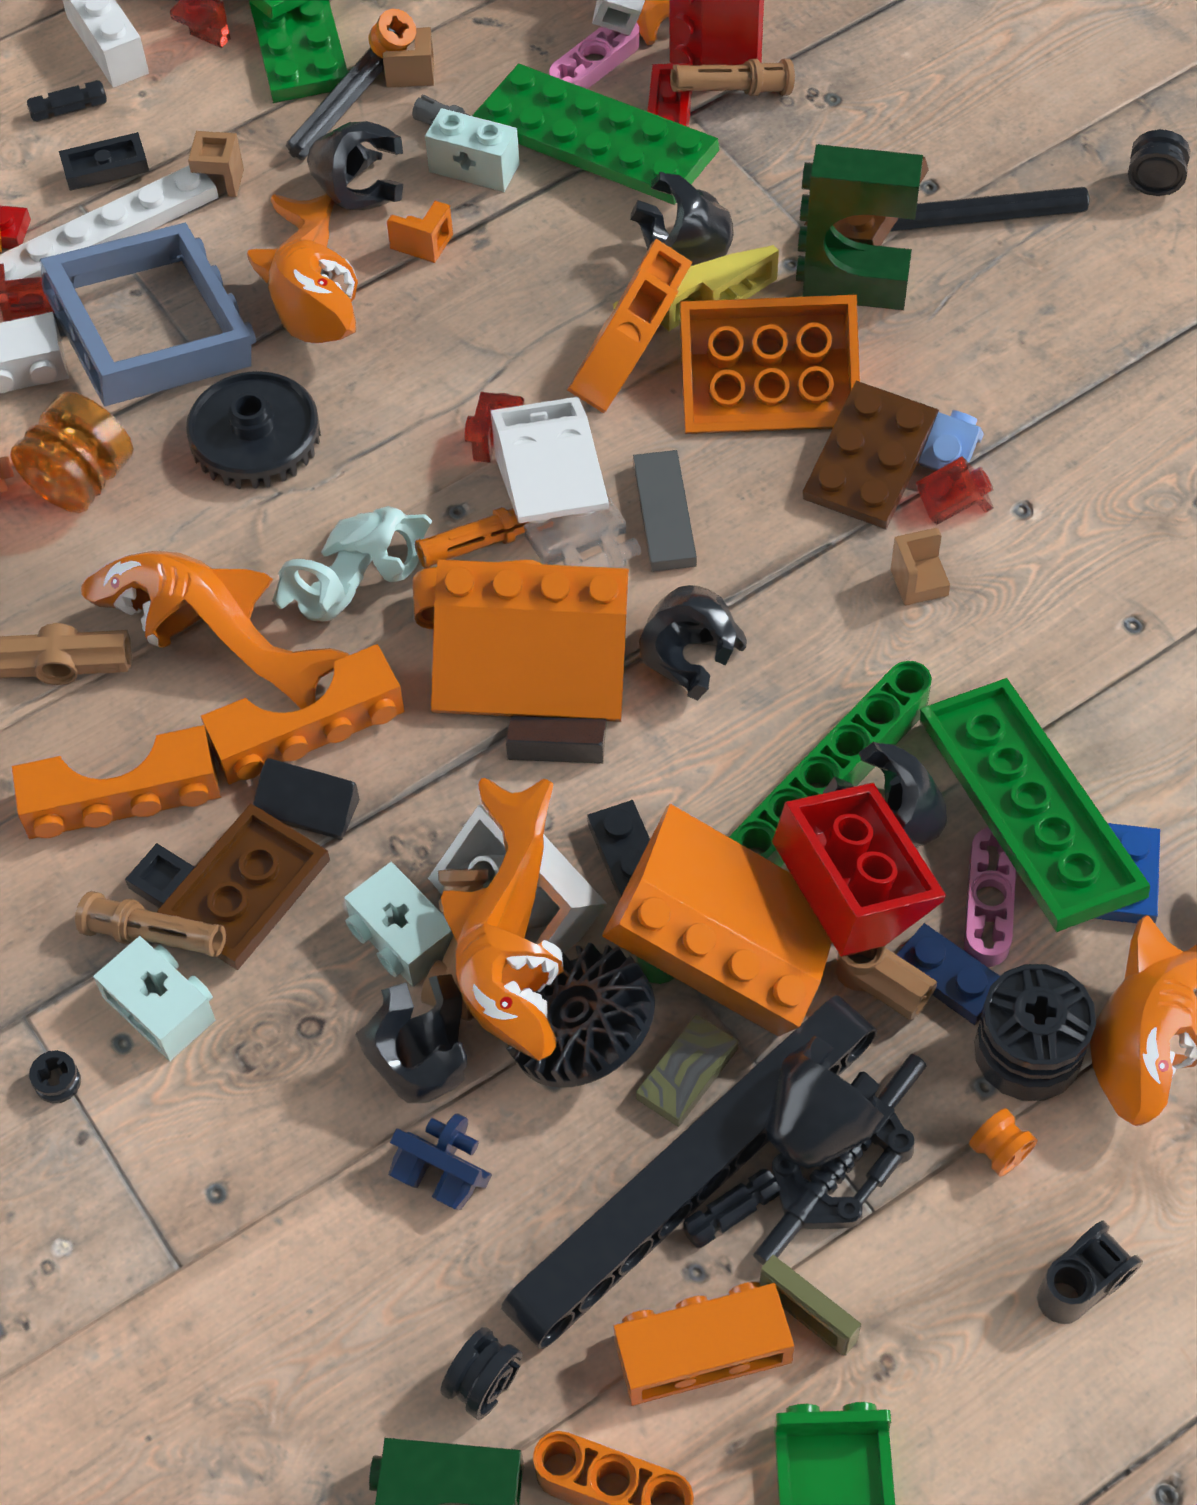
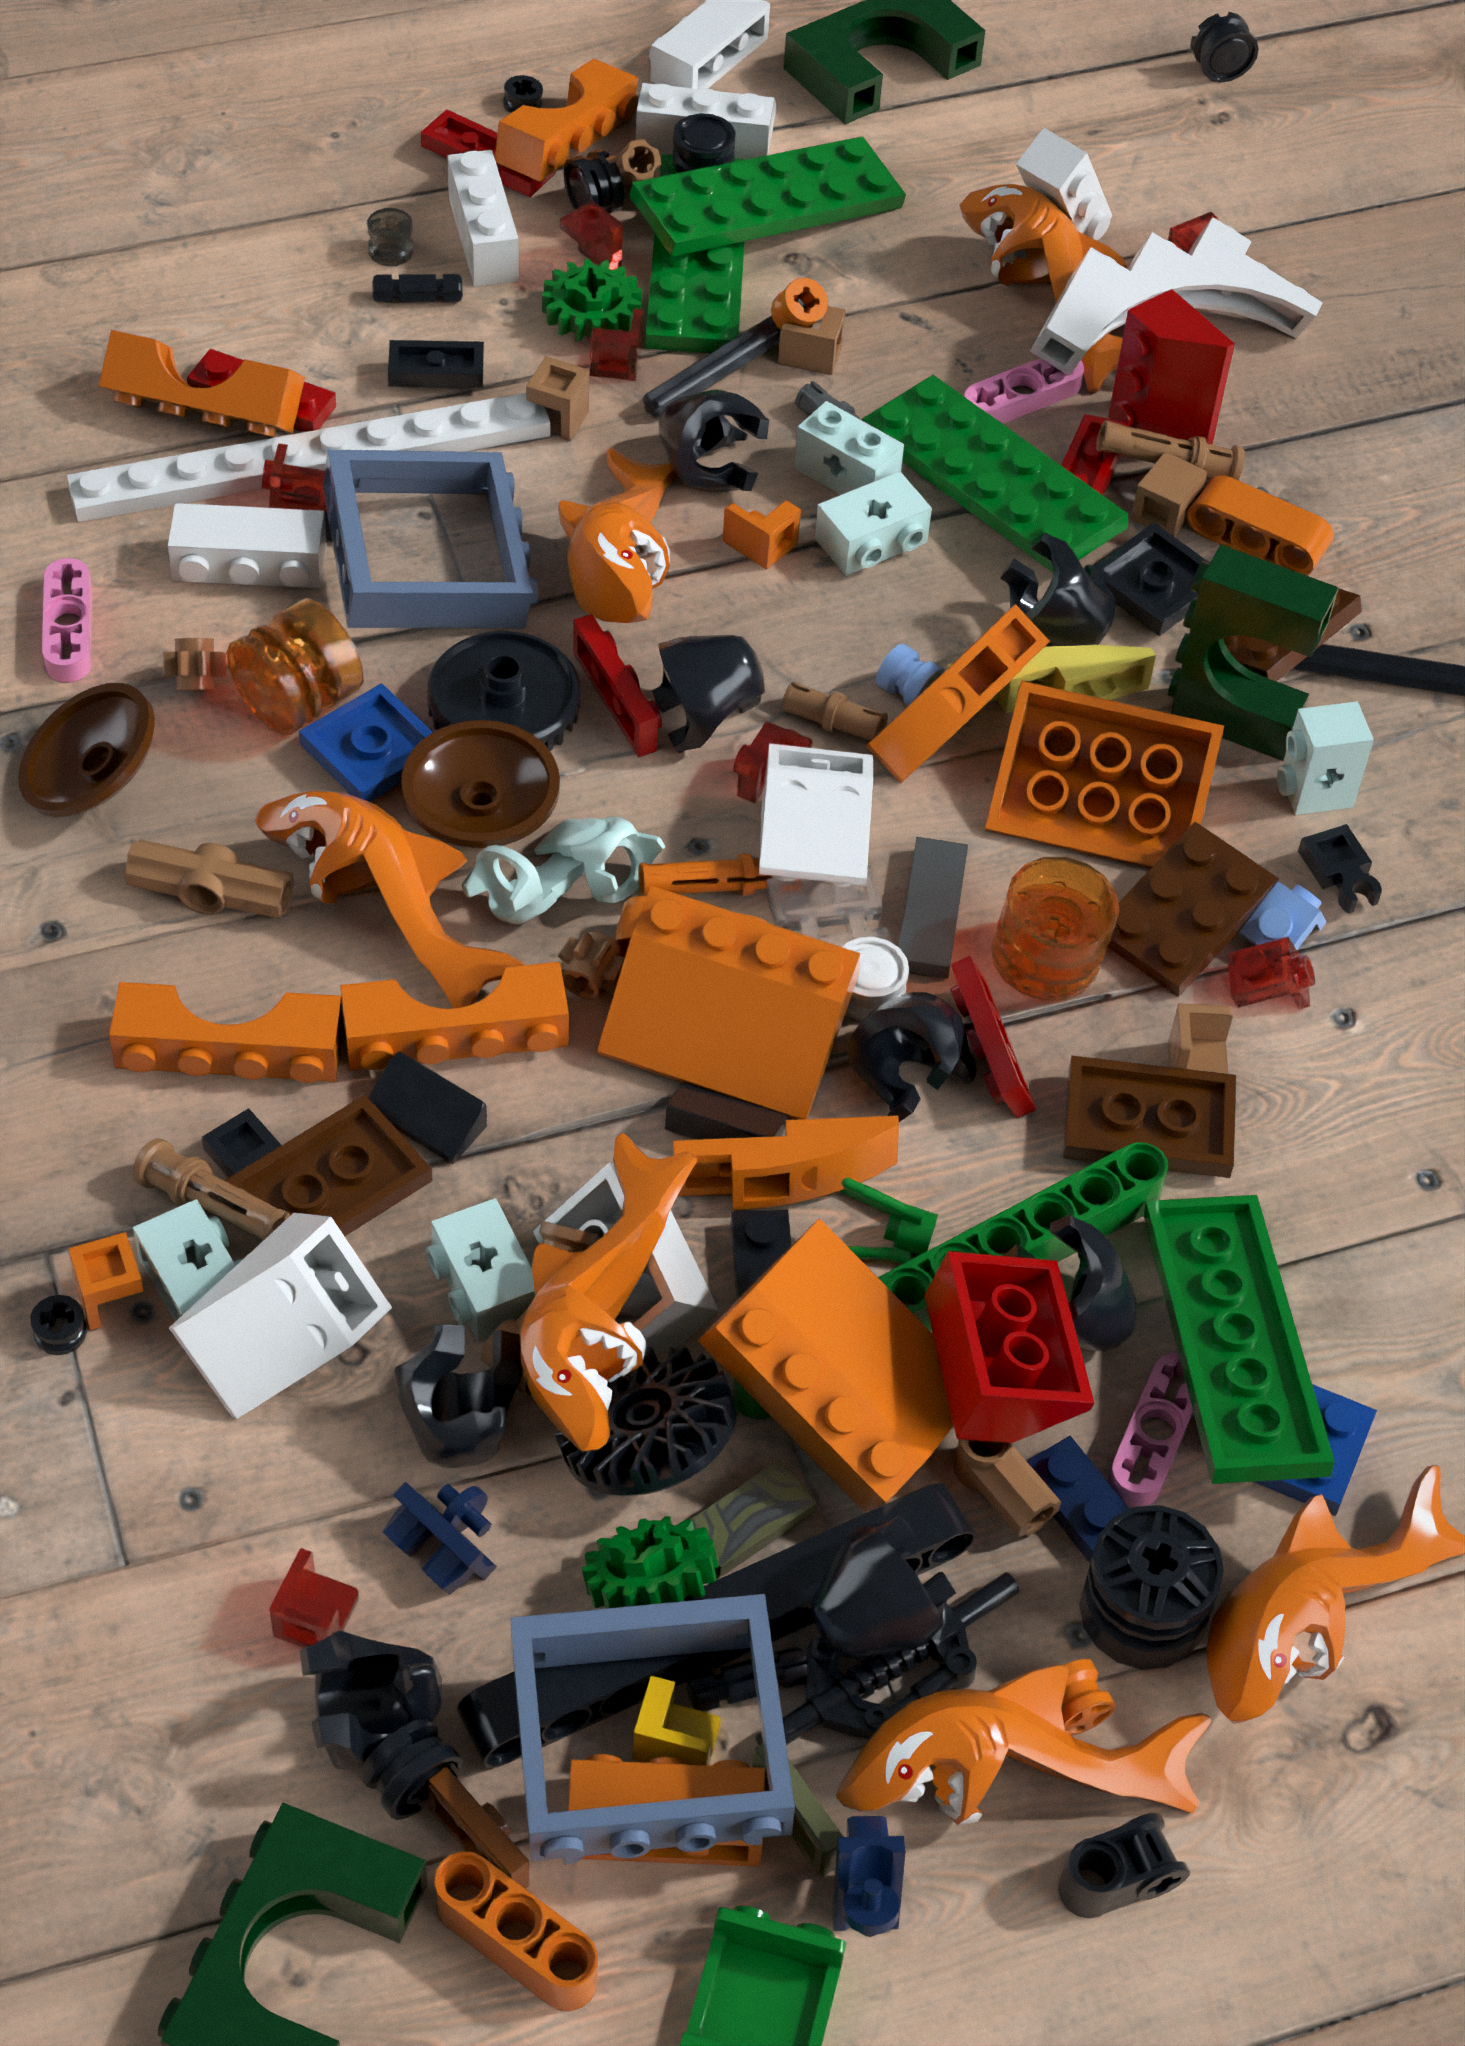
camera: 10 degrees right, 5 degrees down
none -> orange panel [68,1232,143,1331]
none -> white slope [169,1213,392,1419]
none -> clear red panel [269,1548,359,1648]
none -> blue plate [299,683,433,802]
none -> black piece [300,1631,442,1769]
none -> clear smoke wheel [367,208,413,266]
none -> reddish brown dish [401,720,560,848]
none -> dark orange plate [428,1767,529,1889]
none -> sand blue window [510,1594,795,1865]
none -> green gear [542,259,642,343]
none -> medium nougat gear [558,932,625,999]
none -> red plate [573,614,662,758]
none -> green gear [582,1516,719,1609]
none -> clear red panel [590,308,644,381]
none -> yellow panel [632,1676,721,1765]
none -> black piece [652,635,765,753]
none -> orange slope [673,1116,899,1211]
none -> medium nougat pin [782,681,888,741]
none -> light aqua brick [815,472,932,576]
none -> dark blue hips [832,1816,906,1937]
none -> orange piece [836,1665,1212,1825]
none -> green plant [839,1177,938,1264]
none -> white wheel [843,937,909,1021]
none -> light blue wheel [876,643,945,706]
none -> red plate [950,955,1037,1119]
none -> clear orange wheel [990,856,1120,1001]
none -> reddish brown plate [1063,1055,1236,1178]
none -> black plate [1092,522,1210,637]
none -> medium nougat panel [1131,453,1207,537]
none -> orange beam [1187,475,1334,576]
none -> light aqua brick [1277,701,1374,815]
none -> black plate [1298,824,1382,914]

